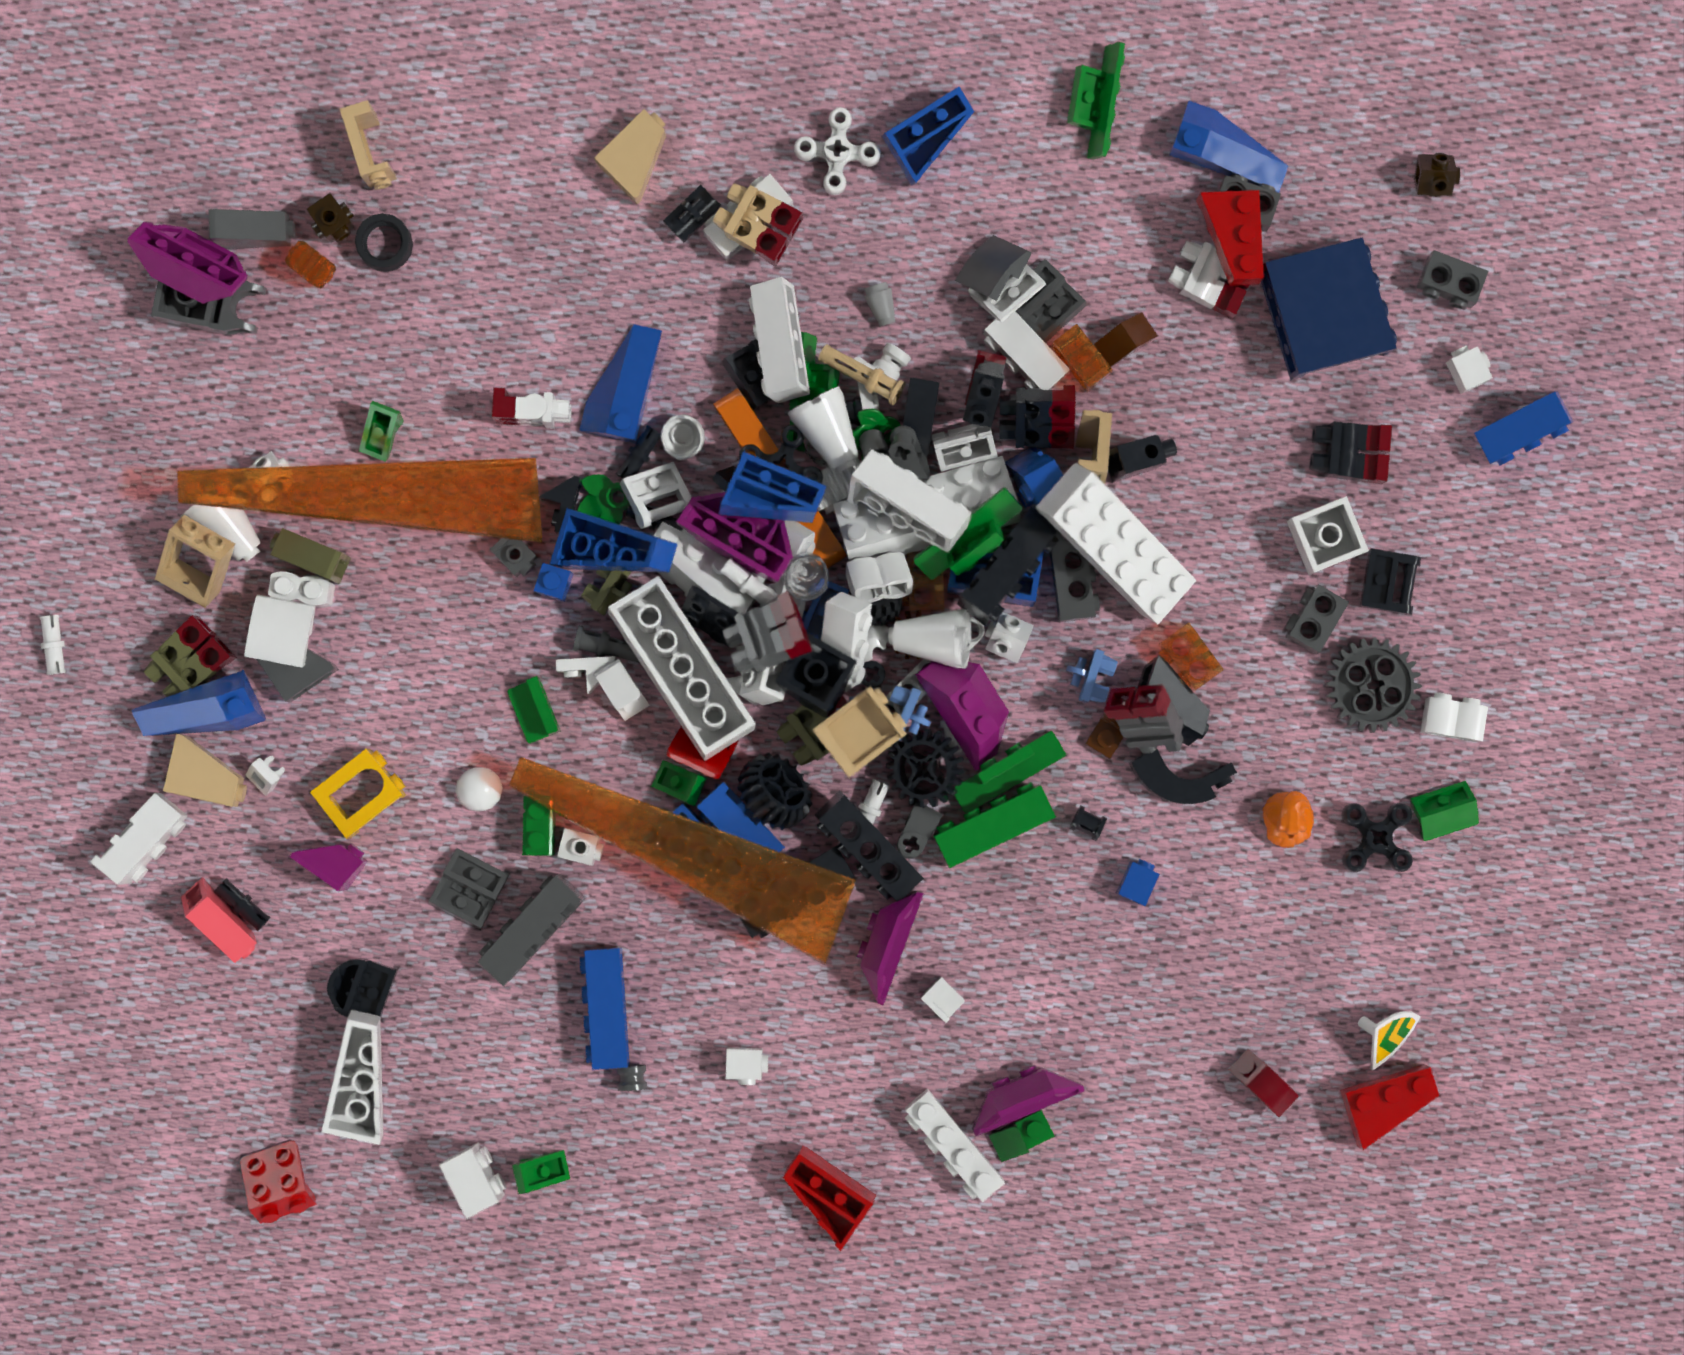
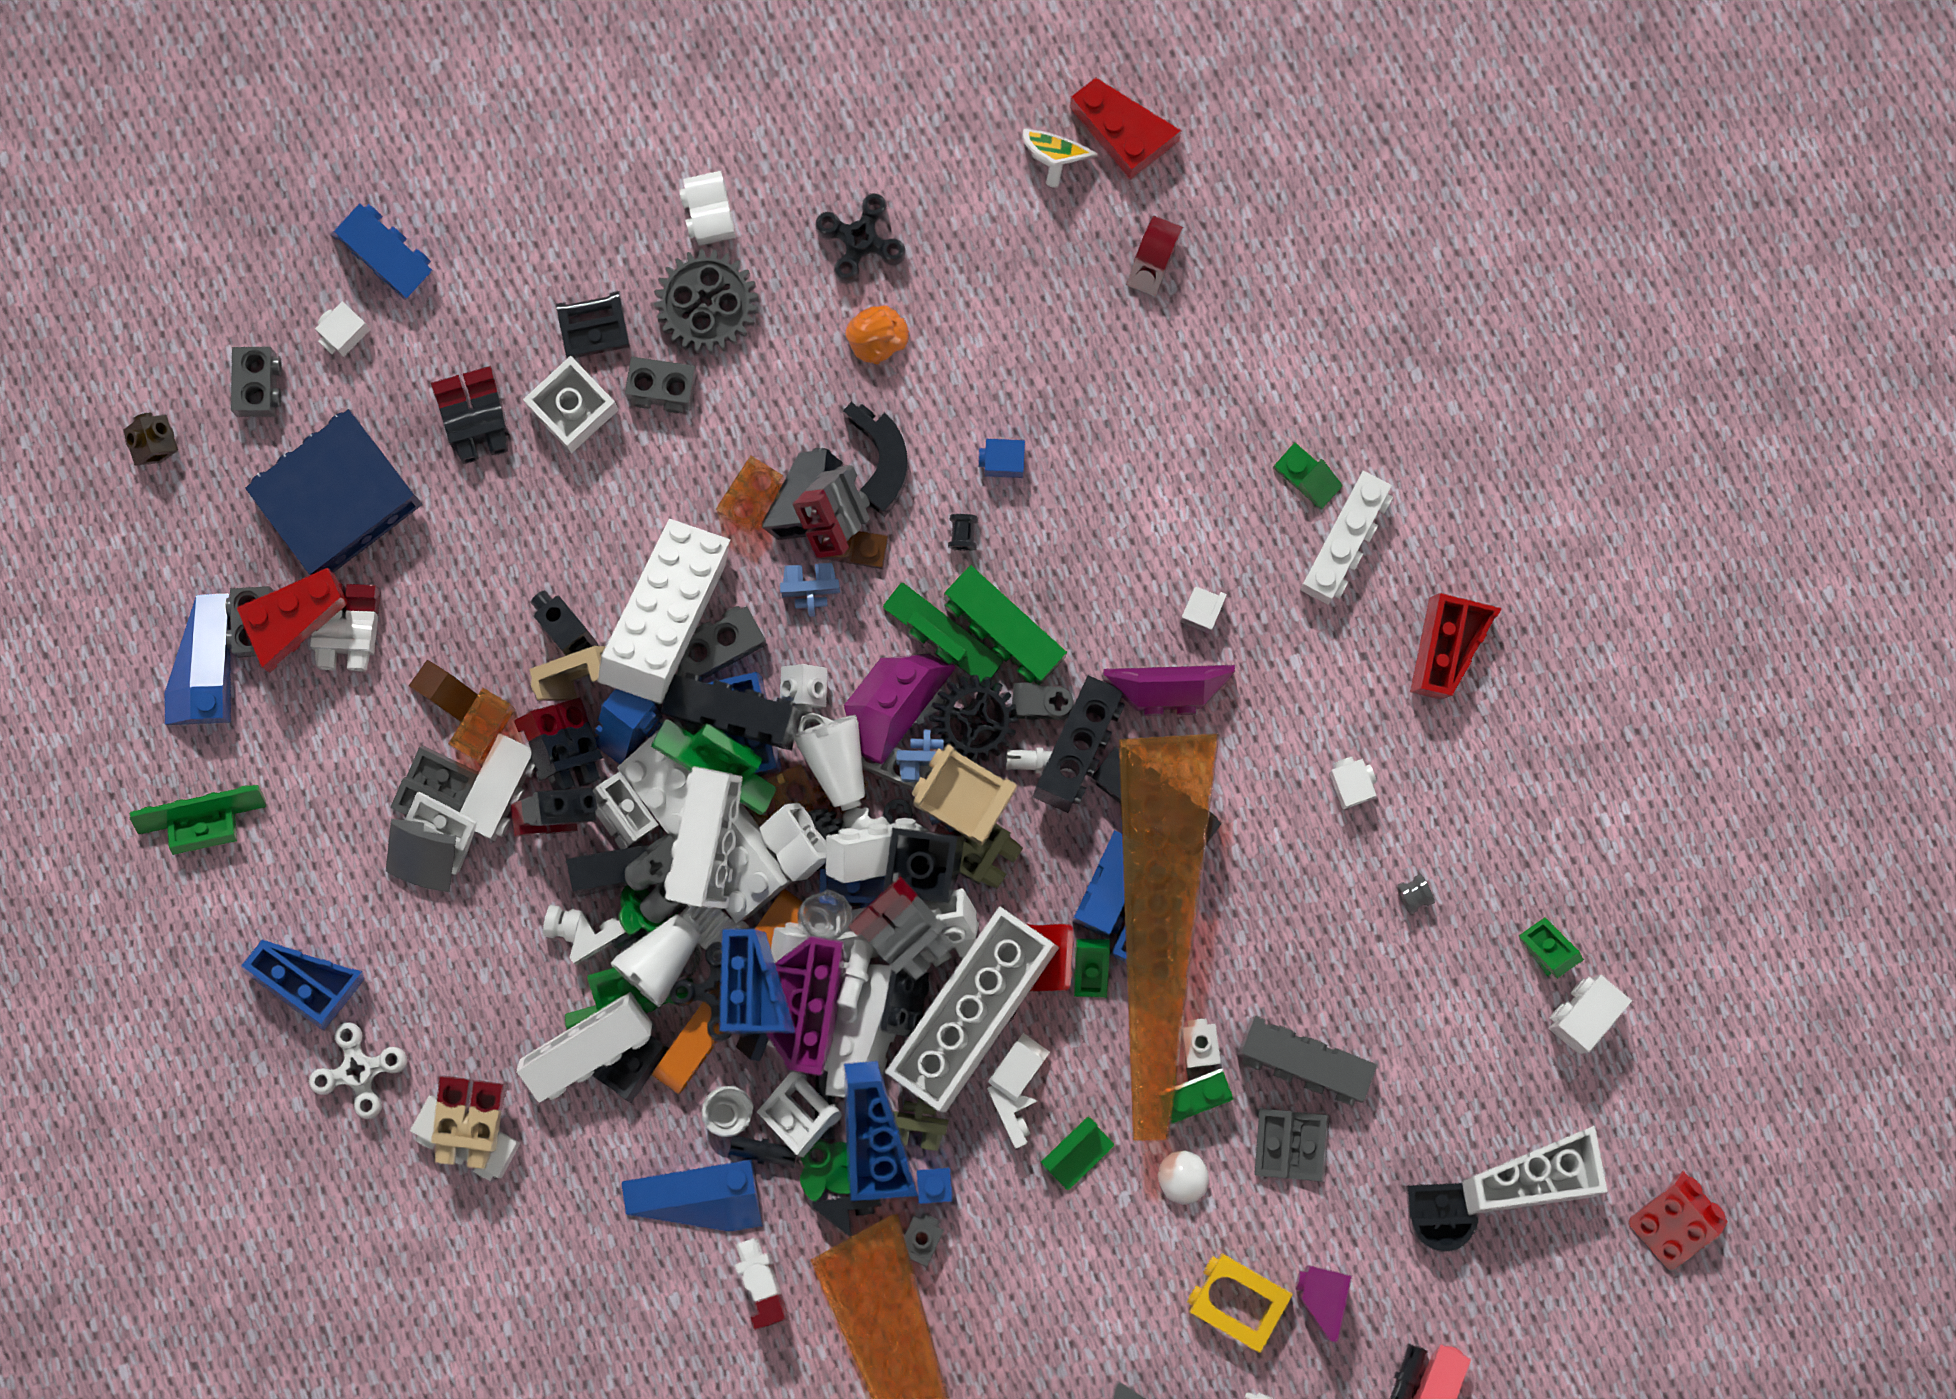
camera: 110 degrees left, 5 degrees down
dark grey pin [573,625,640,663] -> none
blue brick [580,947,630,1070] -> none
tan slope [594,109,666,204] -> none
black hips [663,184,721,243] -> none
black gear [737,752,813,830] -> none
tan pin [818,344,906,405] -> none
light grey cone [864,282,896,327] -> none
magenta wedge [972,1065,1085,1137] -> none
green panel [1410,781,1479,841] -> none

